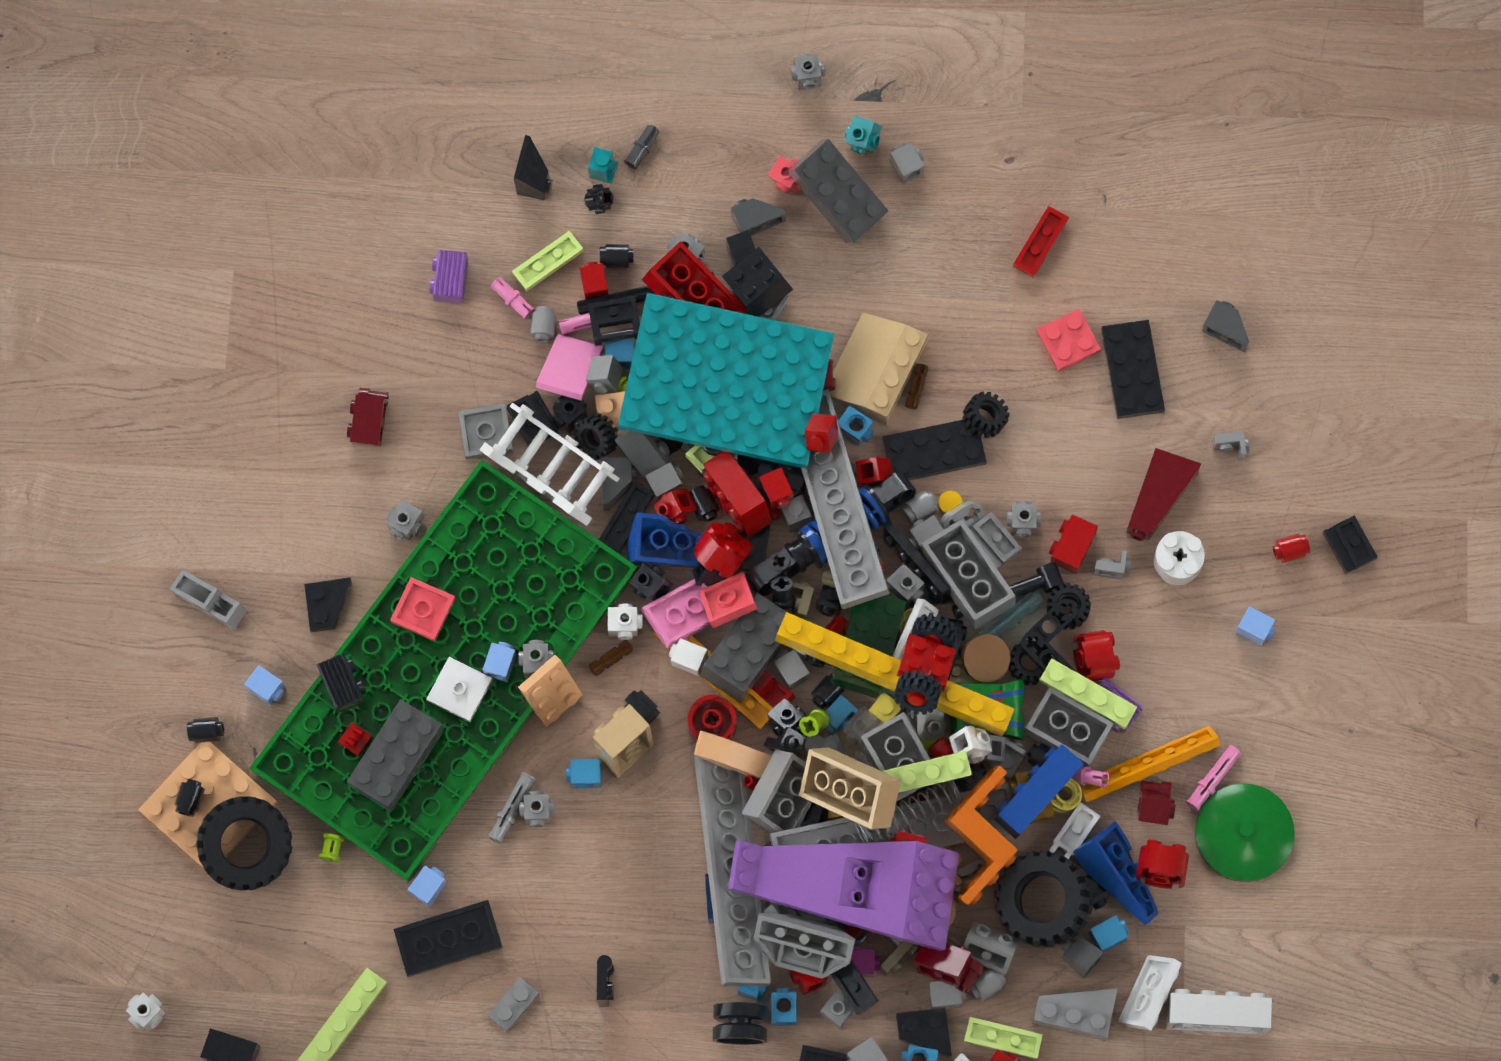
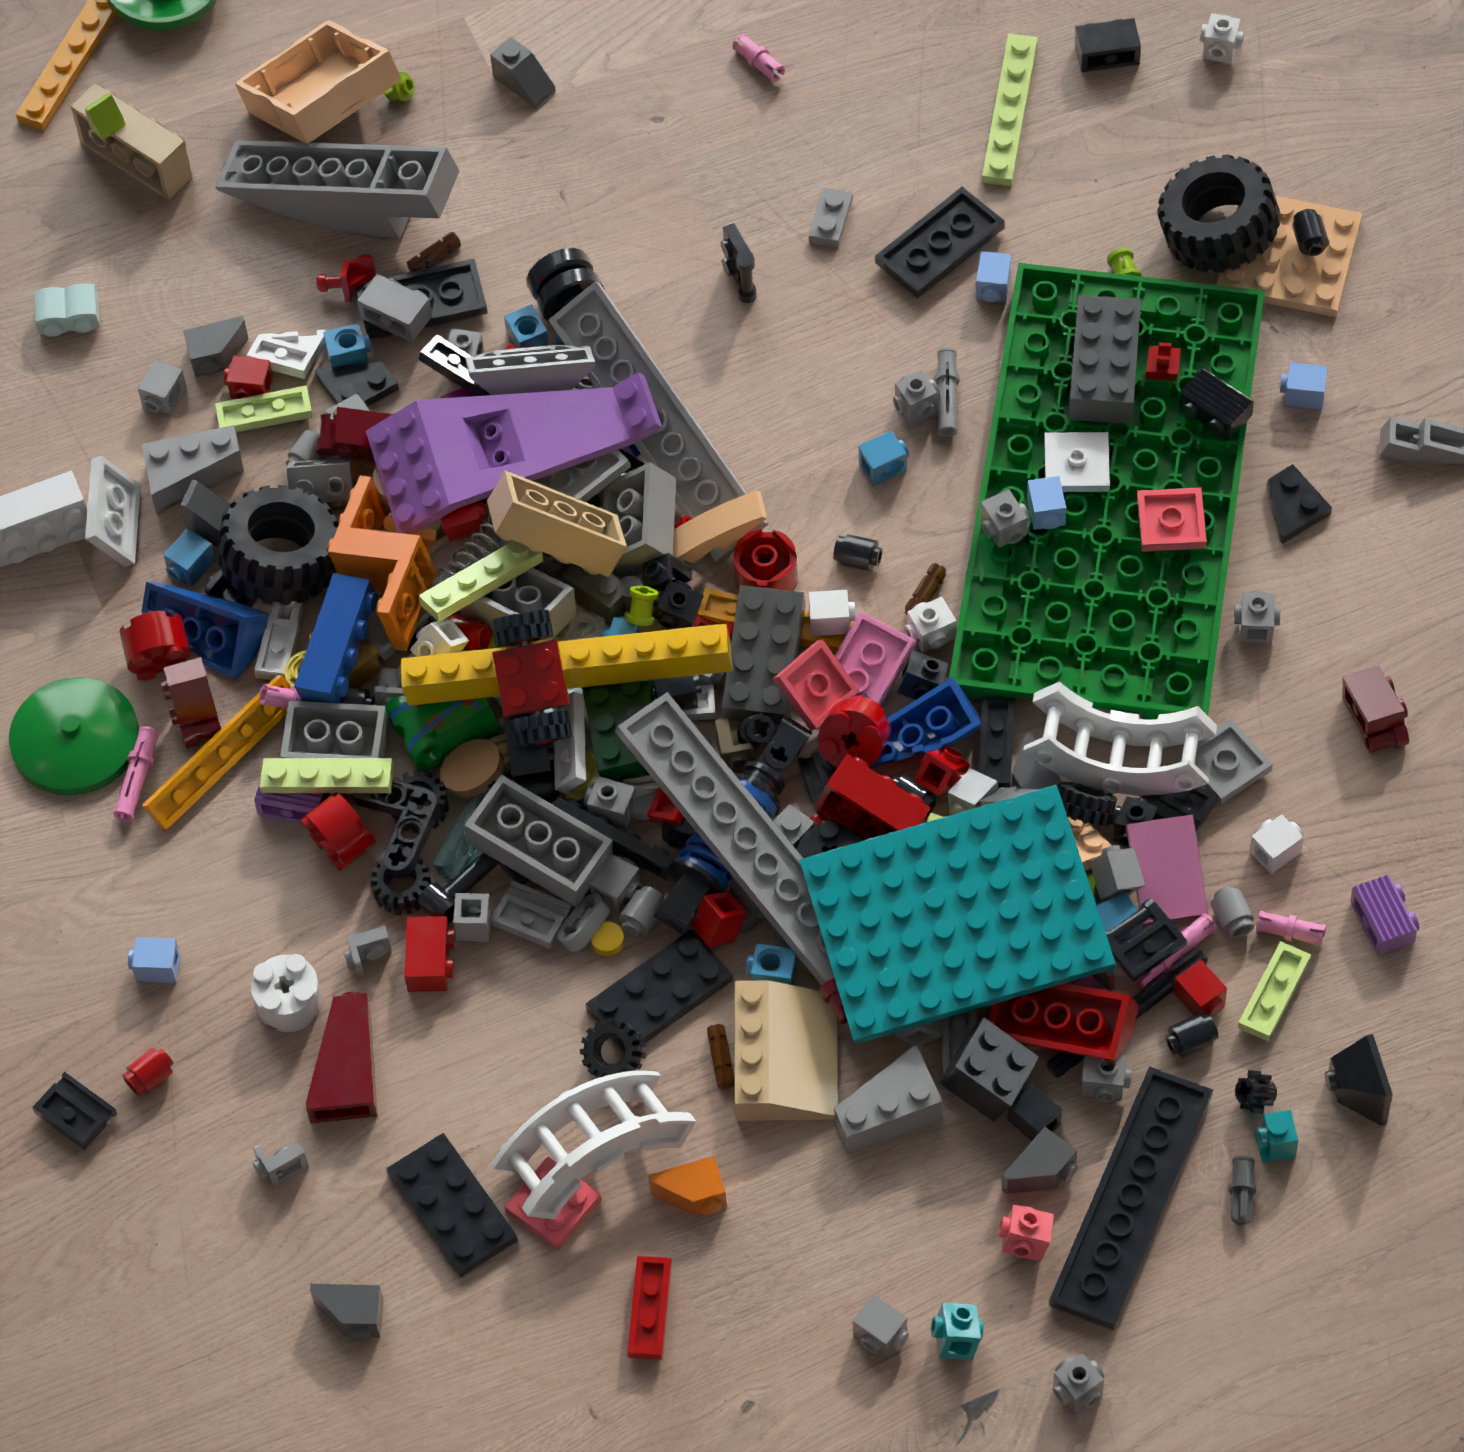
camera: 155 degrees right, 15 degrees down
black brick [187,717,224,743] -> none
light nougat plate [518,655,583,727] -> none
tan brick [593,704,653,778] -> none
red brick [759,468,793,509] -> none
dark grey brick [787,139,888,243] -> none
red brick [805,414,839,452] -> none
light grey brick [1006,501,1041,537] -> none
none -> light grey brick [453,893,492,942]
none -> white fence [491,1070,696,1219]
none -> orange slope [648,1156,727,1216]
none -> light grey wedge [834,1045,942,1154]
none -> black plate [1049,1066,1213,1330]
none -> white brick [1250,814,1304,874]

